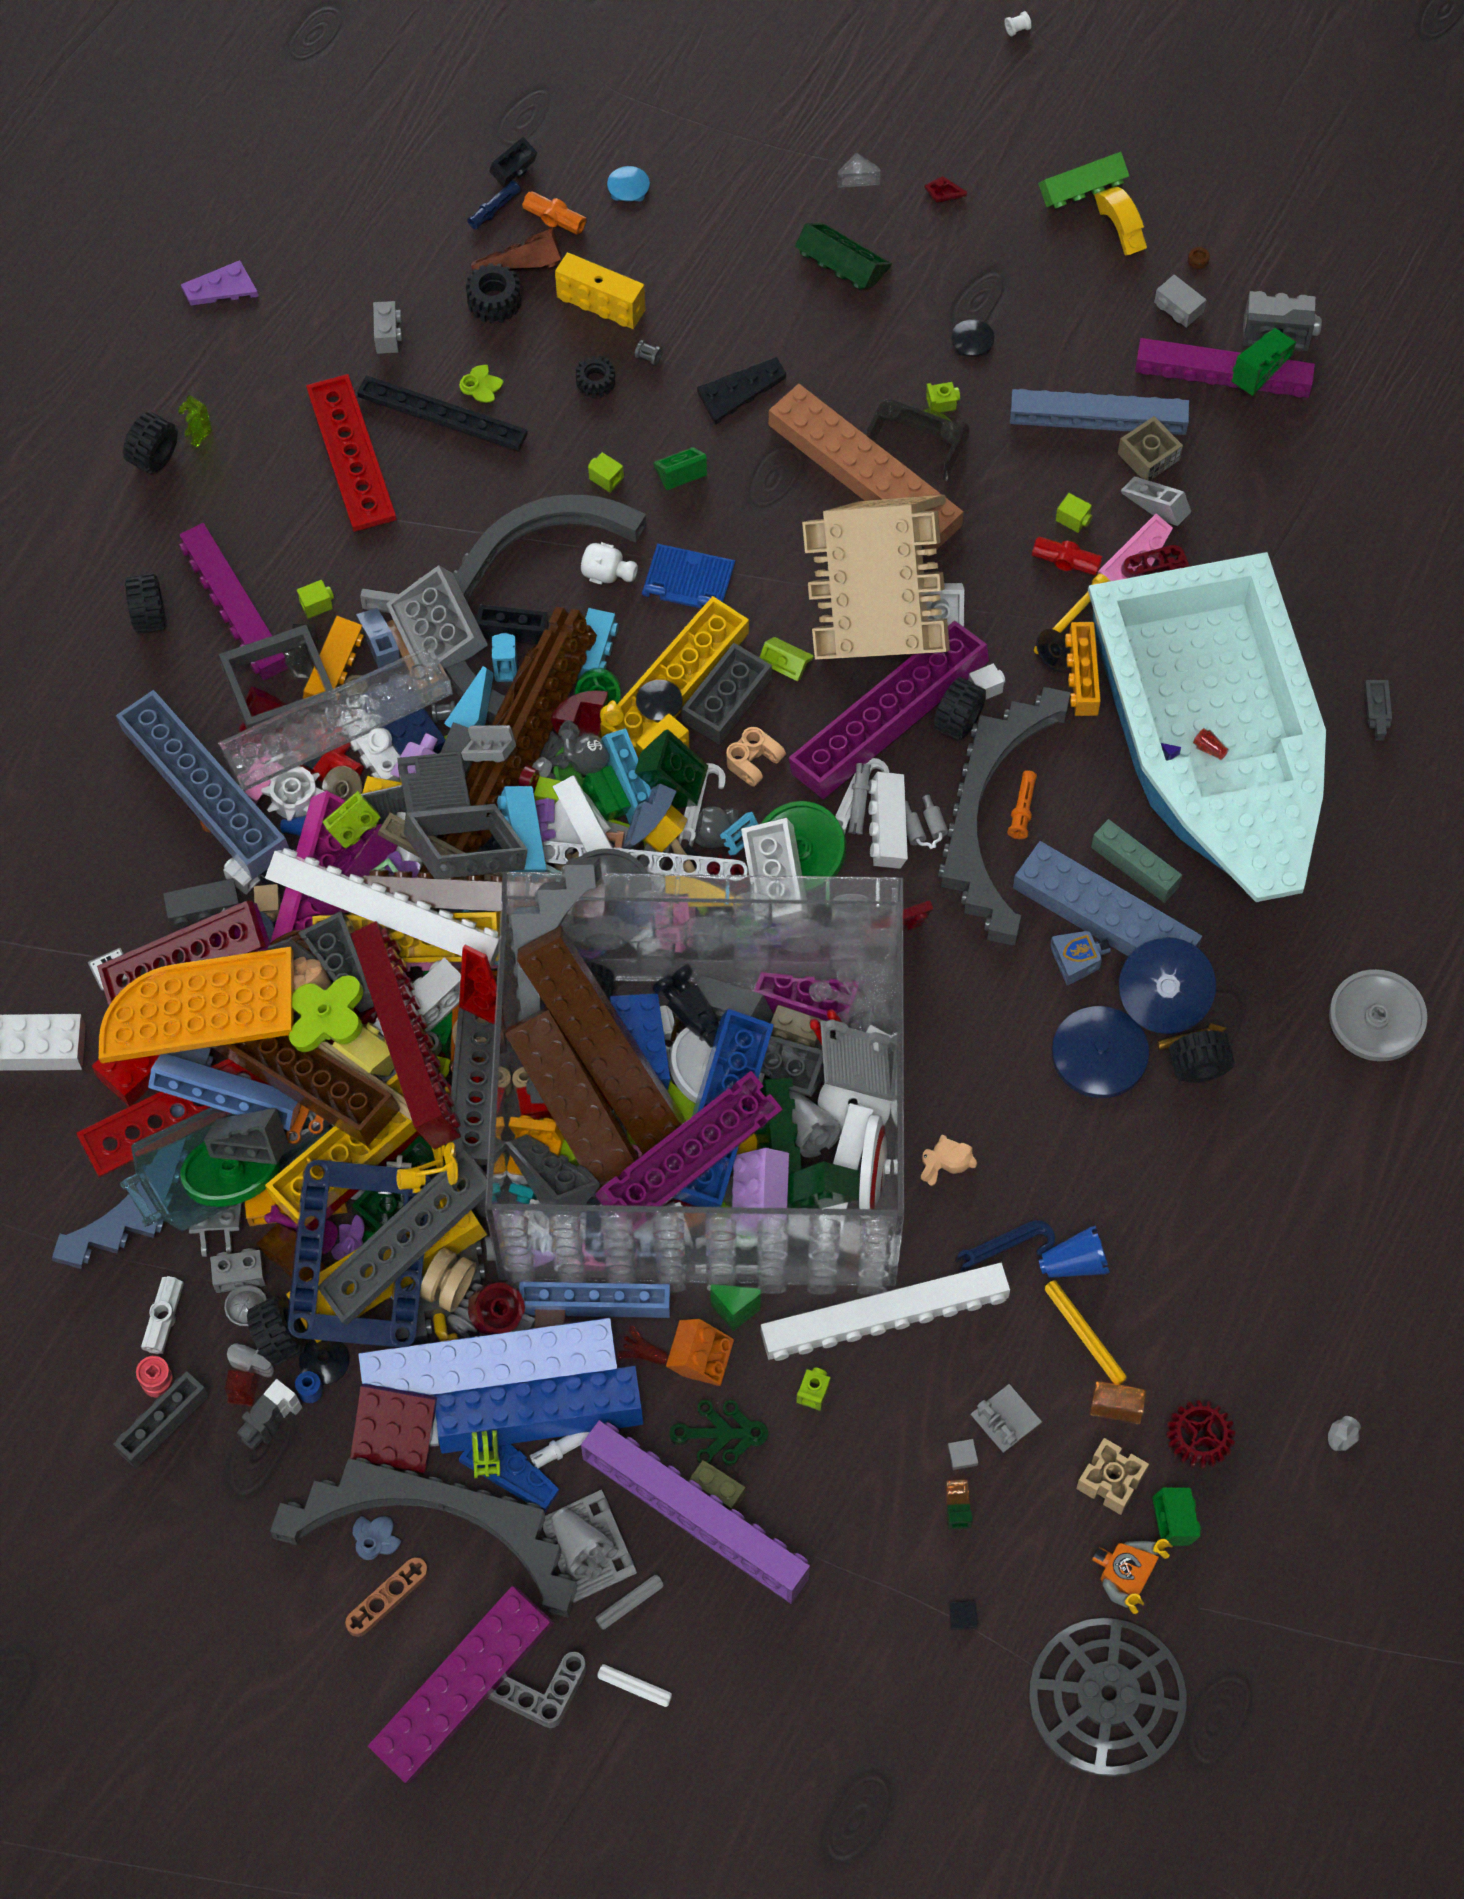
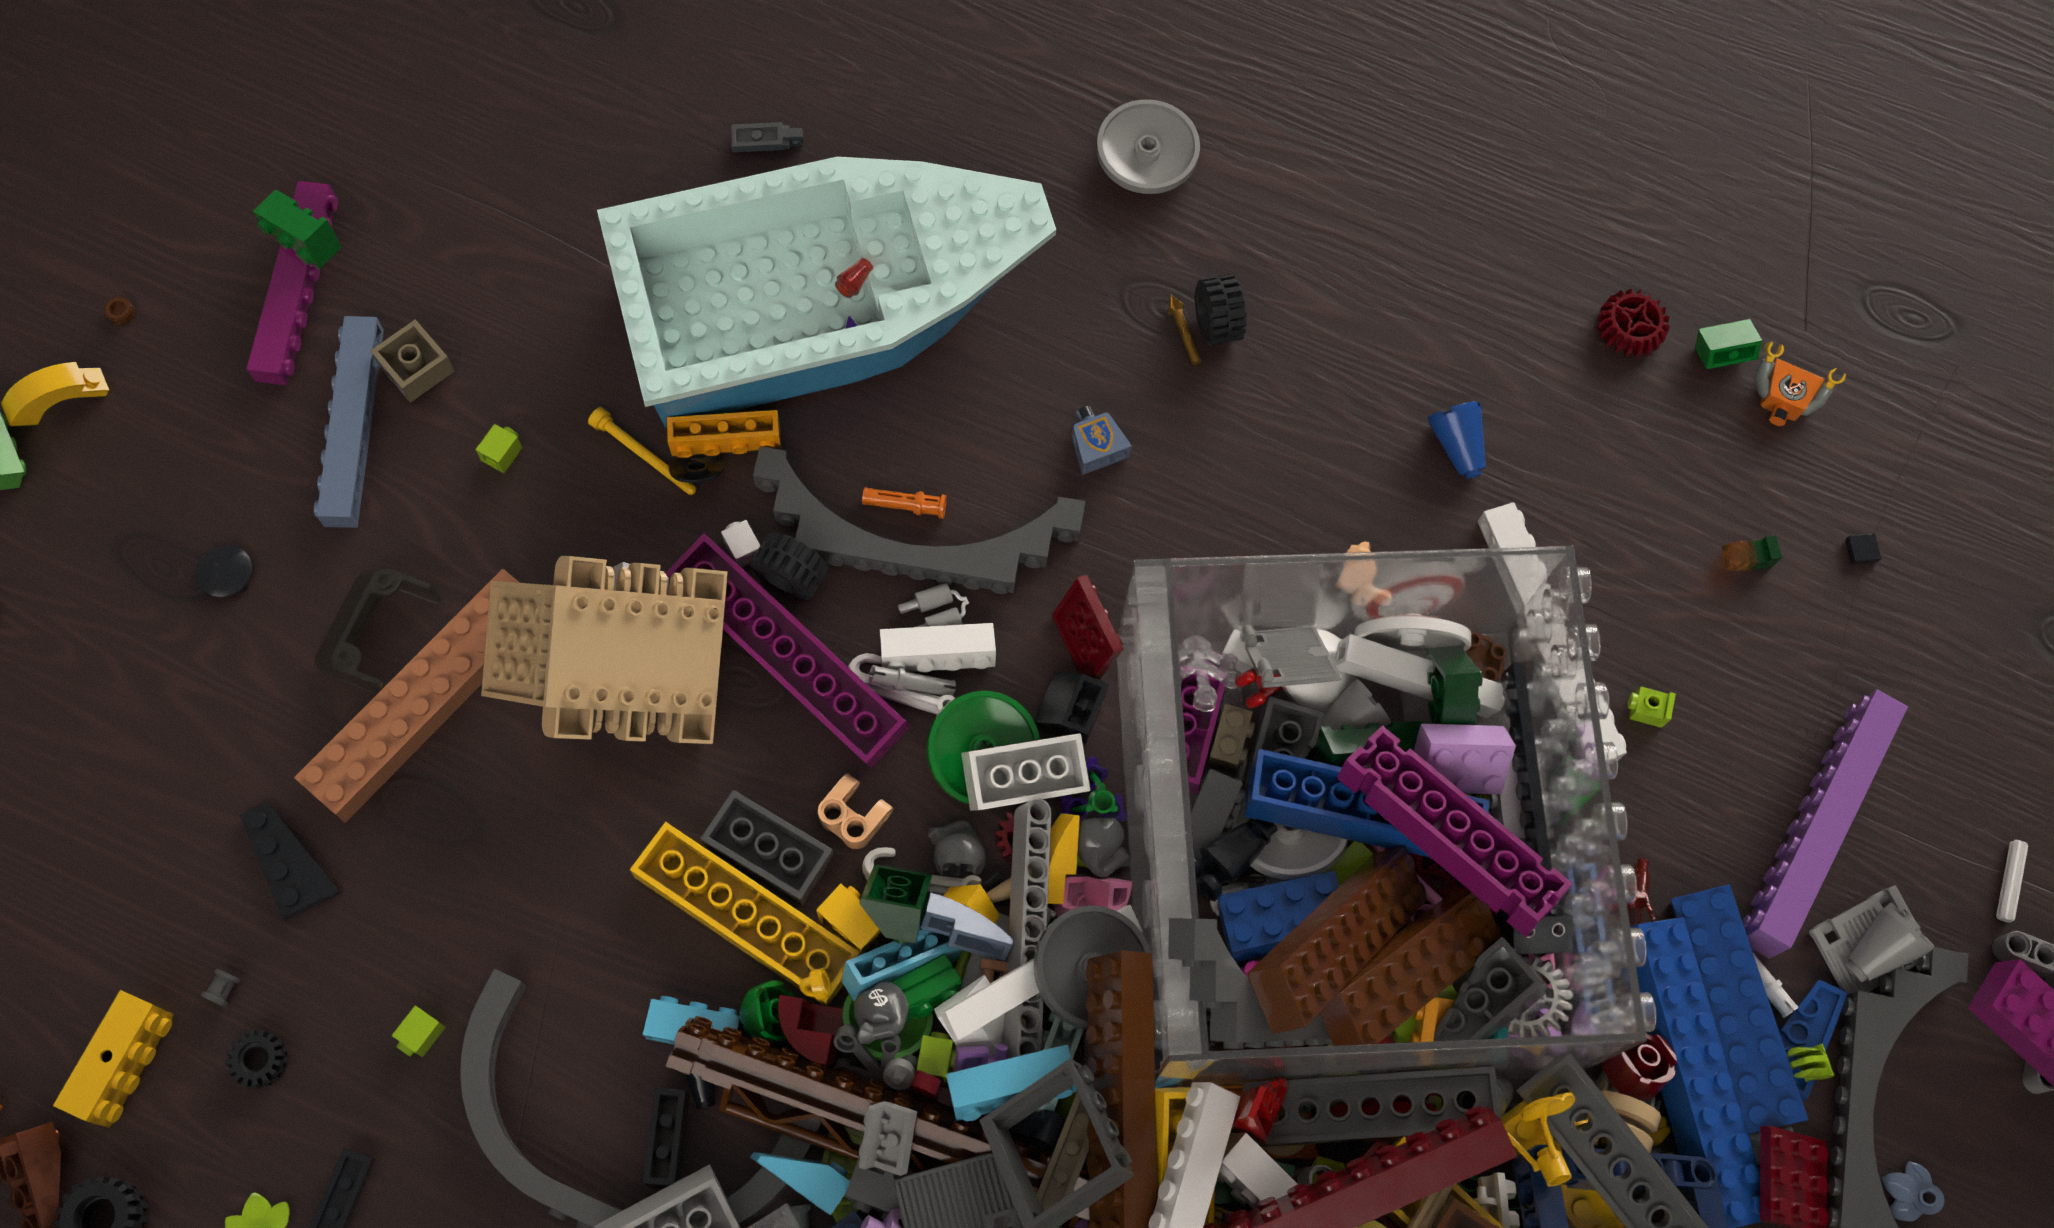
camera: 100 degrees left, 5 degrees up
nougat beam [345,1558,428,1637] -> none
medium azure brick [492,633,518,682] -> none
white piece [581,542,638,585] -> none
light grey axle [595,1575,664,1629] -> none
black dish [636,680,682,723] -> none
blue window [642,543,735,609] -> none
green slope [653,447,707,491] -> none
orange slope [666,1319,734,1386] -> none
dark green plant [669,1400,768,1466] -> none
olive brick [688,1460,746,1511] -> none
medium azure tile [720,812,758,855] -> none
lime panel [759,637,814,681] -> none
dark green slope [794,222,892,290] -> none
lime brick [926,382,960,414] -> none
light grey tile [948,1439,978,1470] -> none
dark blue piece [955,1220,1055,1272] -> none
light grey hinge [970,1384,1042,1453] -> none
sand blue brick [1013,841,1202,956] -> none
dark grey dish [1029,1618,1187,1777] -> none
red piece [1032,536,1103,576] -> none
yellow axle [1045,1280,1126,1386] -> none
dark blue dish [1052,1006,1149,1098] -> none
tan brick [1076,1438,1149,1515] -> none
clear orange hinge [1090,1381,1146,1424] -> none
sand green brick [1091,819,1182,903] -> none
bright pink wing [1097,514,1173,581] -> none
dark blue dish [1119,937,1216,1034] -> none
light grey slope [1121,476,1191,526] -> none
dark red beam [1121,545,1190,578] -> none
light grey brick [1154,275,1206,328] -> none
piece [1243,291,1322,351] -> none
light grey rock [1328,1416,1361,1451] -> none

